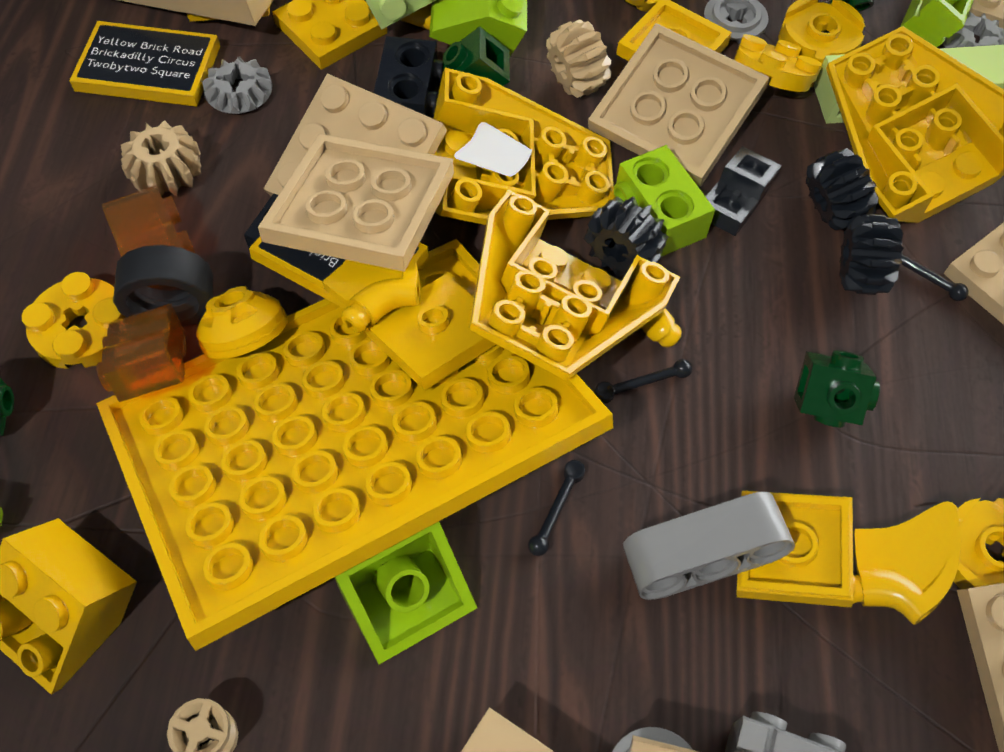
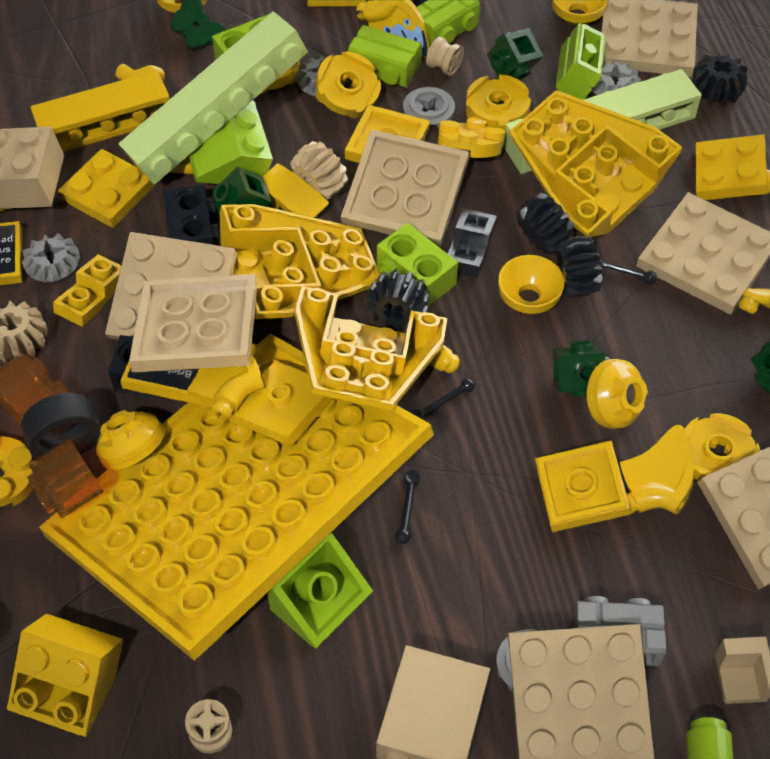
camera: 15 degrees left, 5 degrees down
white sticker [454,122,532,177] -> none
light grey beam [623,492,795,600] -> none
none -> yellow slope [53,254,122,327]
none -> yellow slope [263,163,330,218]
none -> yellow piece [498,255,565,314]
none -> yellow piece [587,359,648,429]

